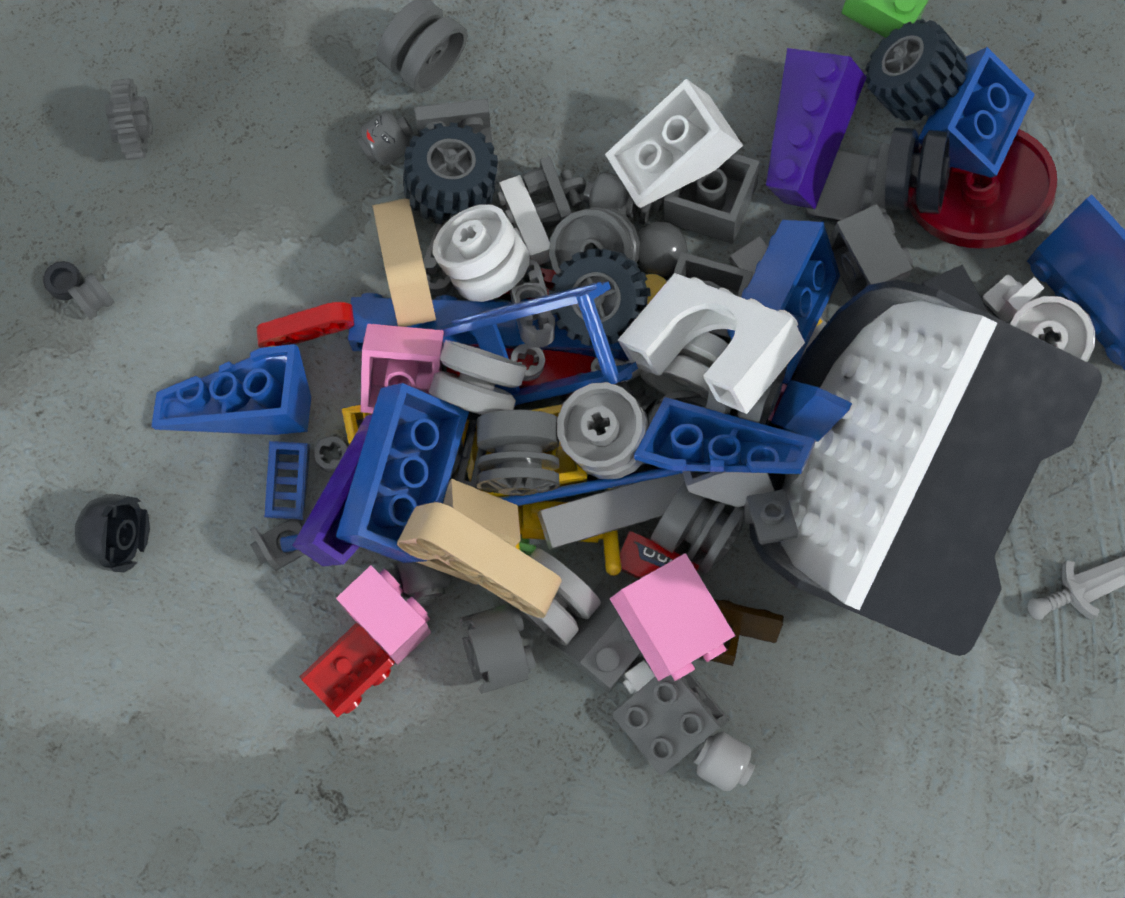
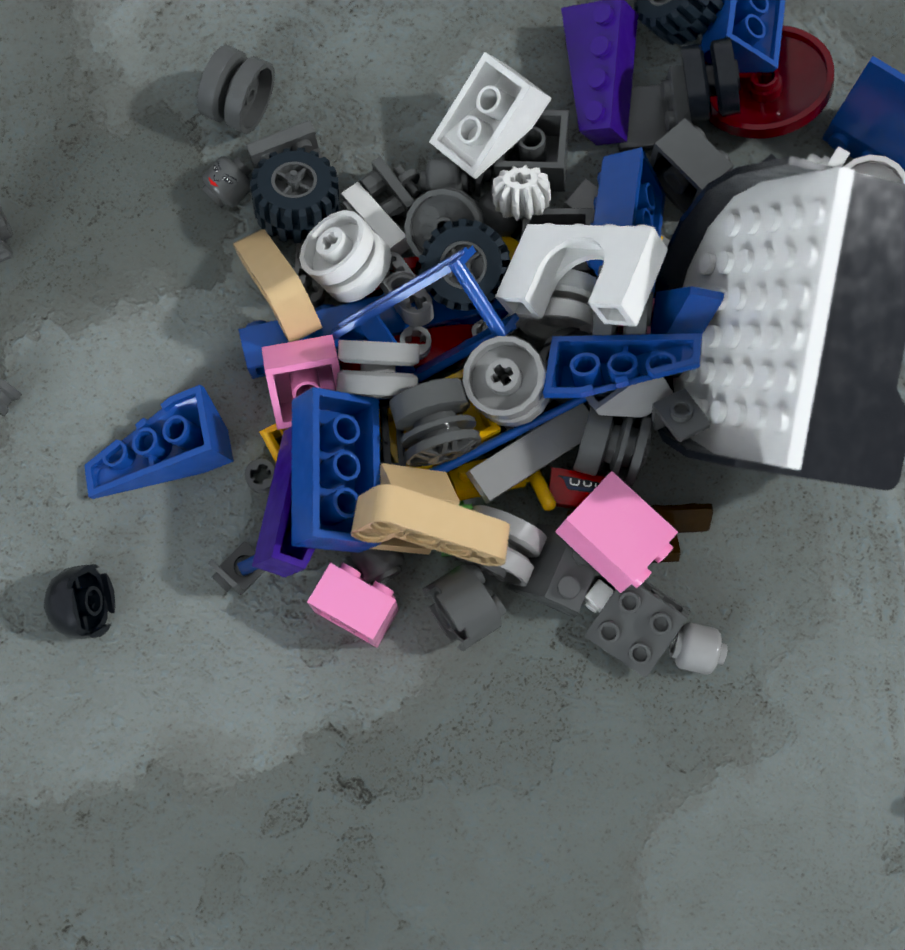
camera: 15 degrees left, 0 degrees up
red beam [256,302,354,348] -> none
blue slope [264,441,310,520] -> none
red bracket [299,622,395,717] -> none
none -> white gear [492,165,551,221]

